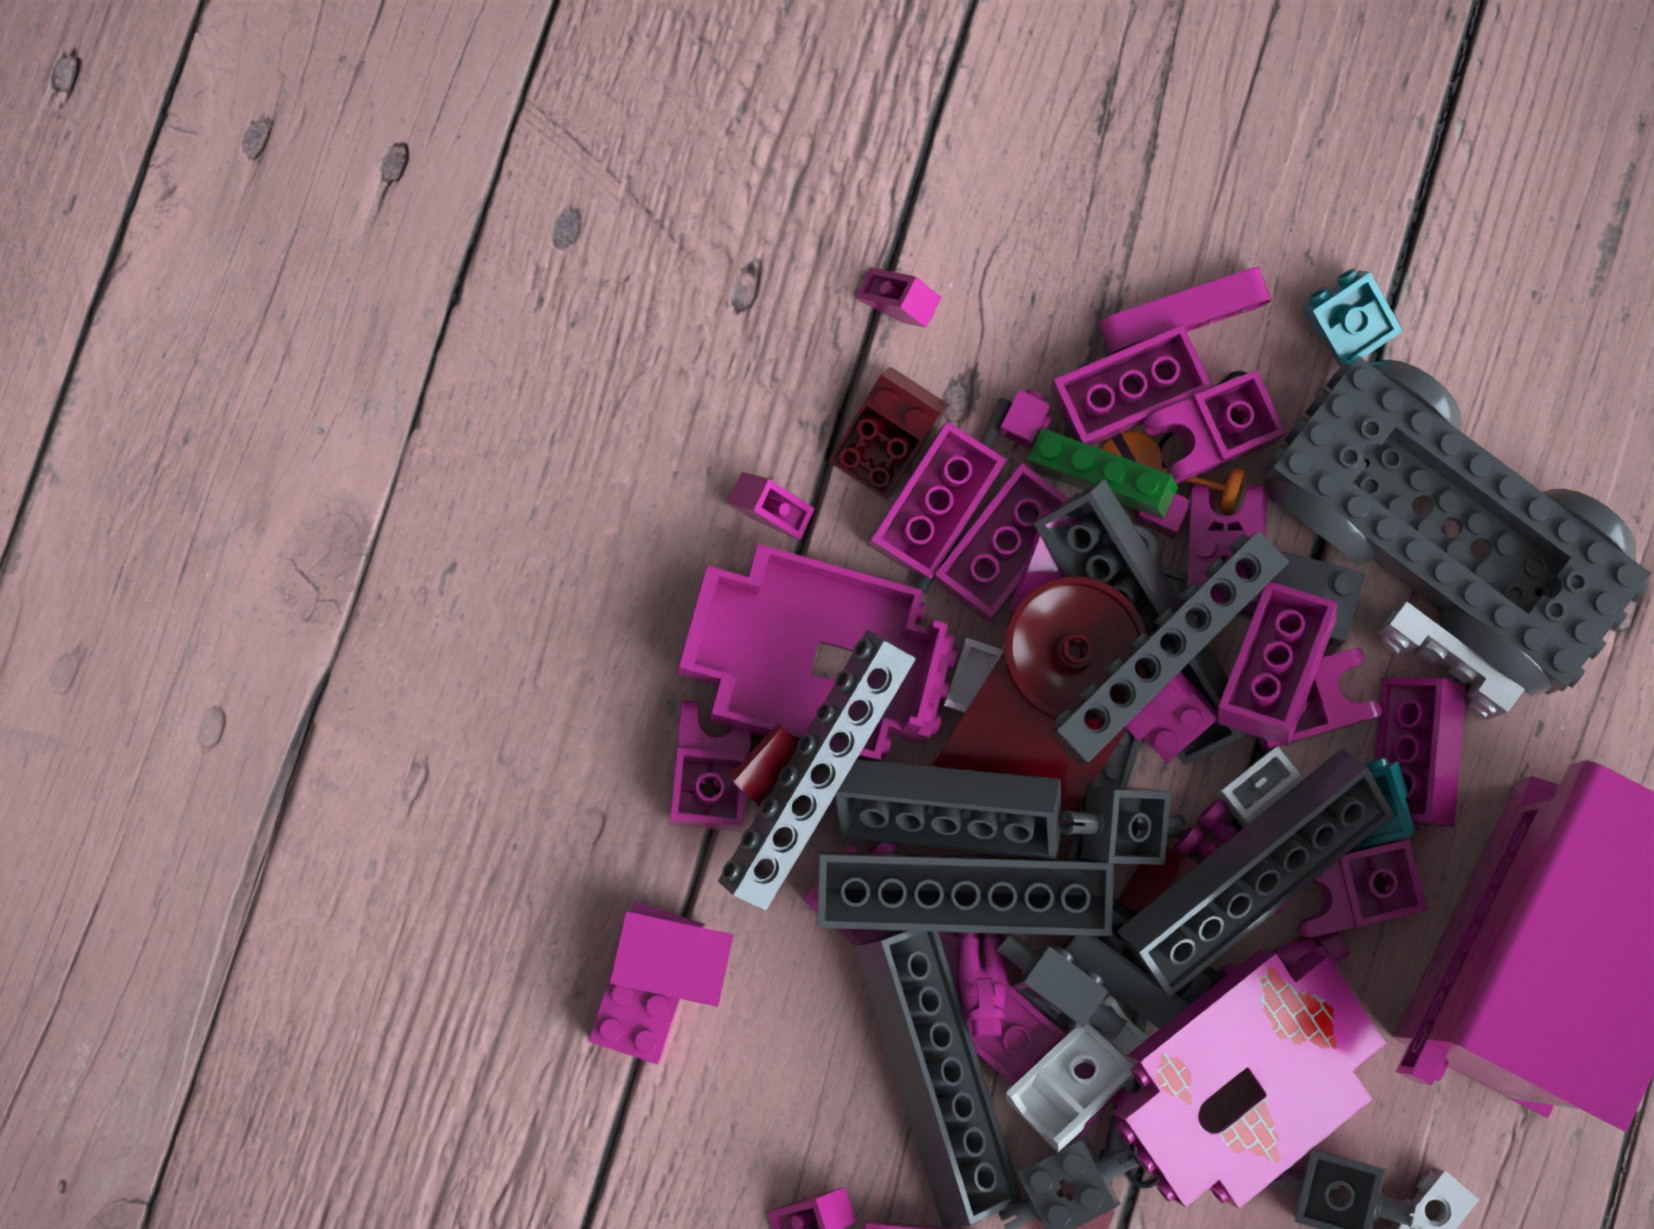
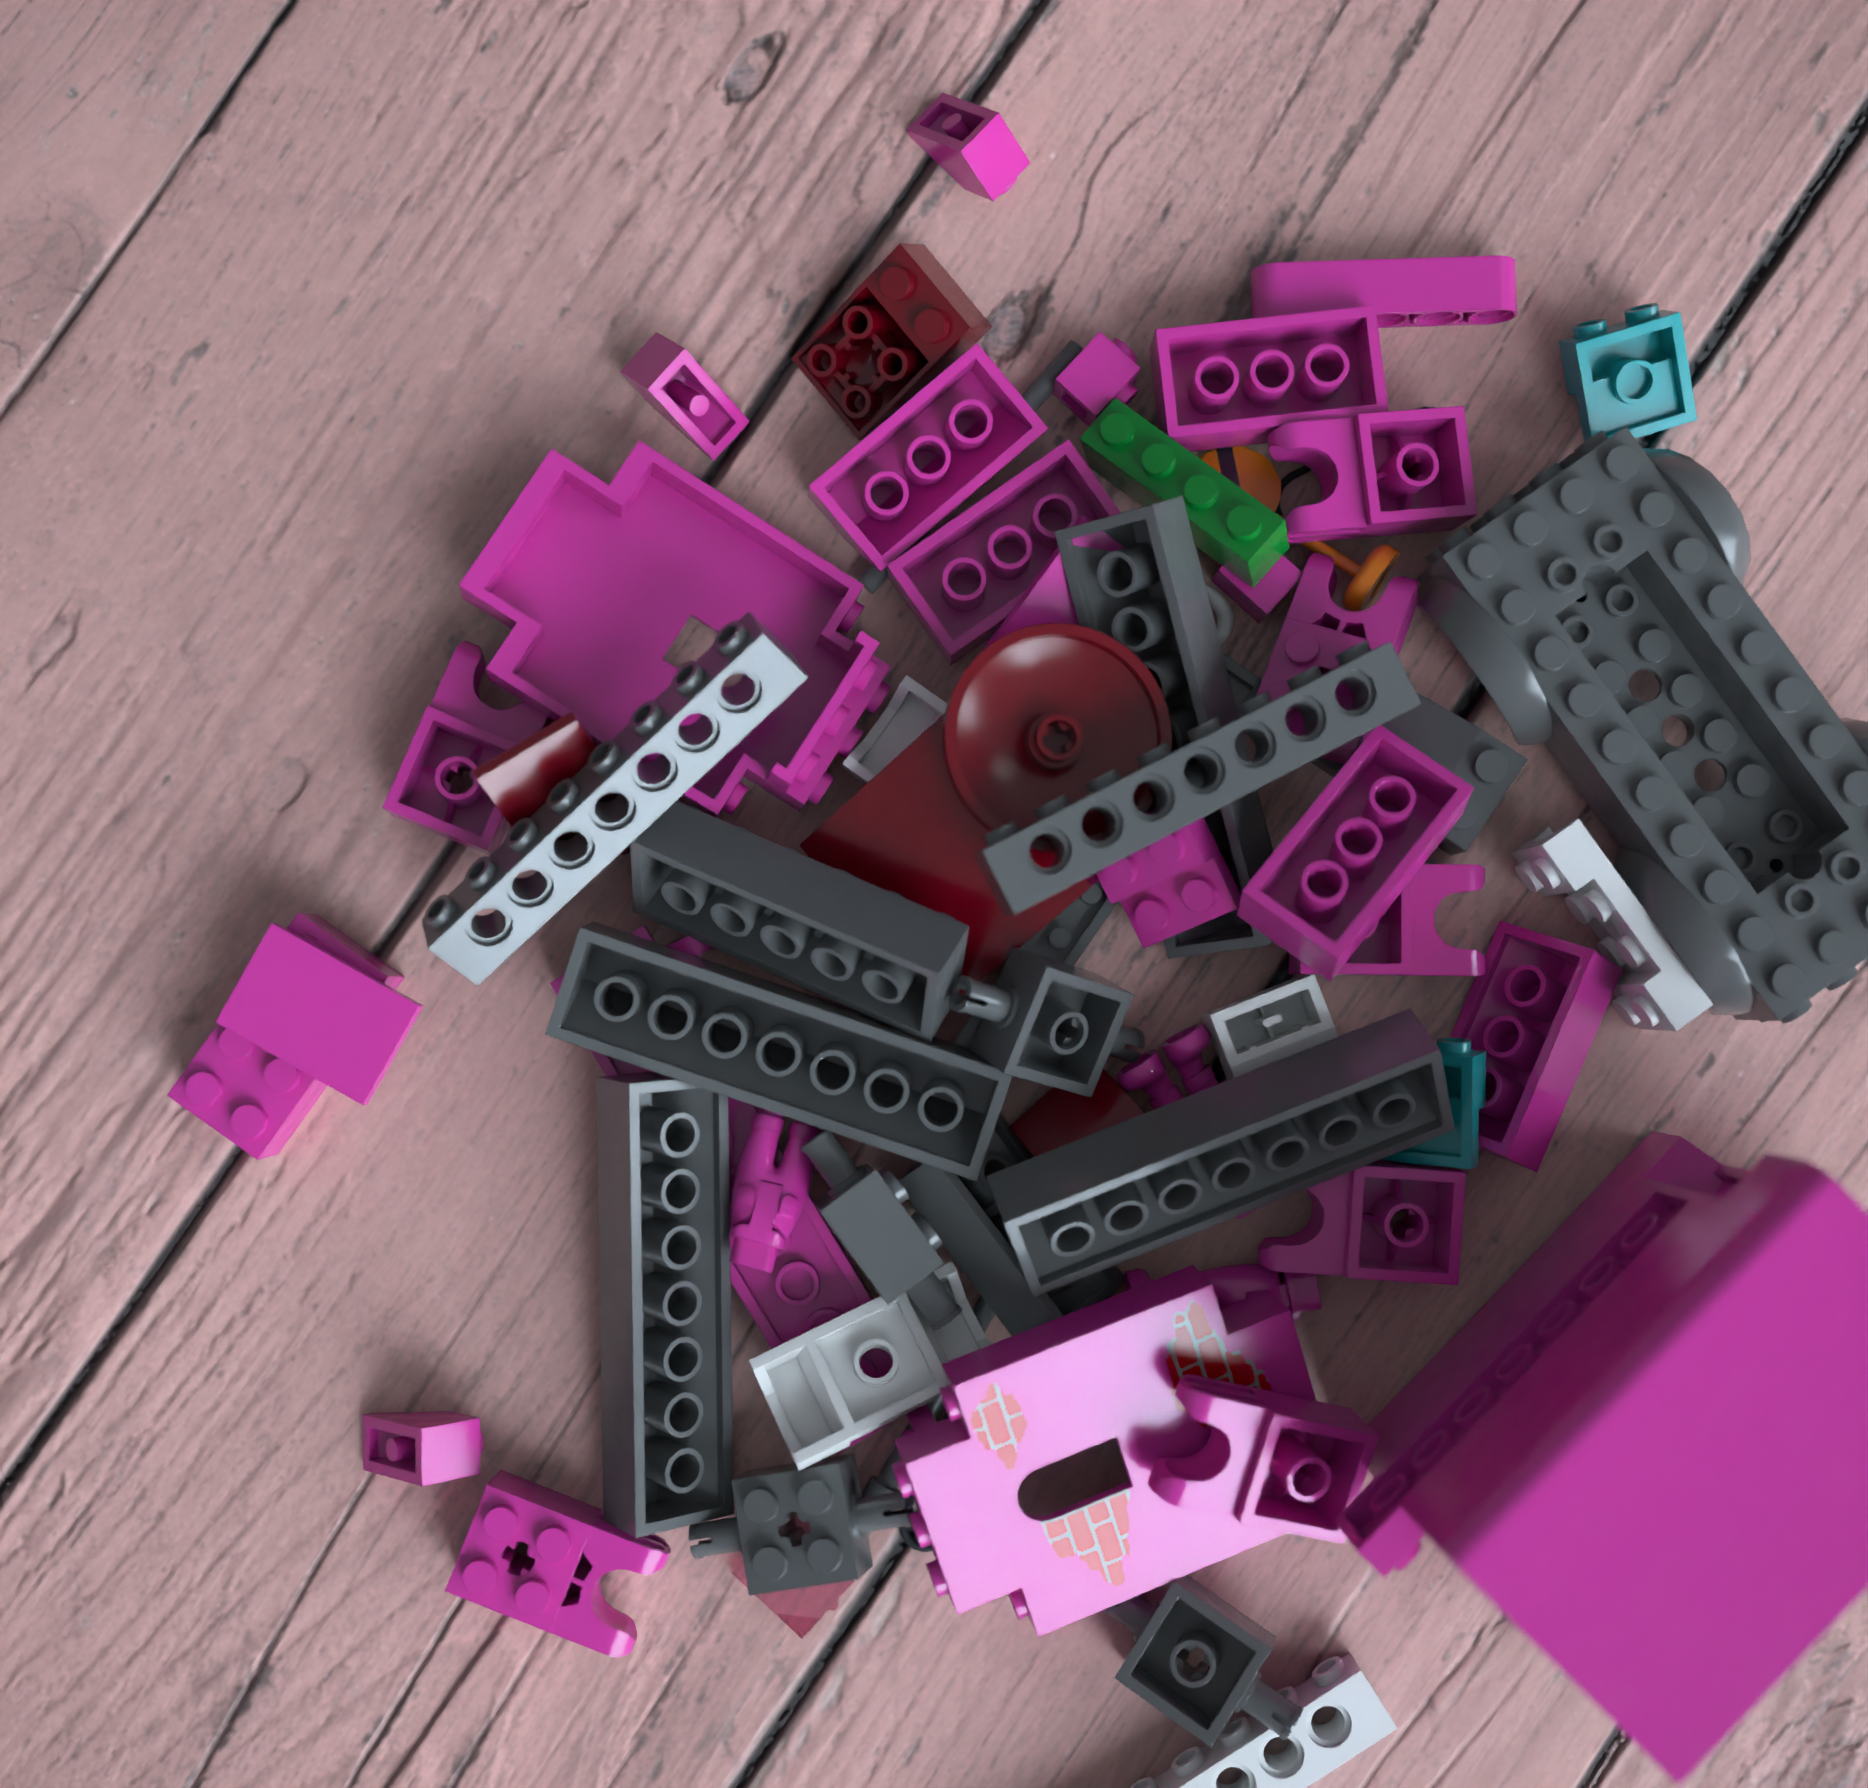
camera: 20 degrees right, 5 degrees up
none -> dark pink brick [1147,1375,1379,1544]

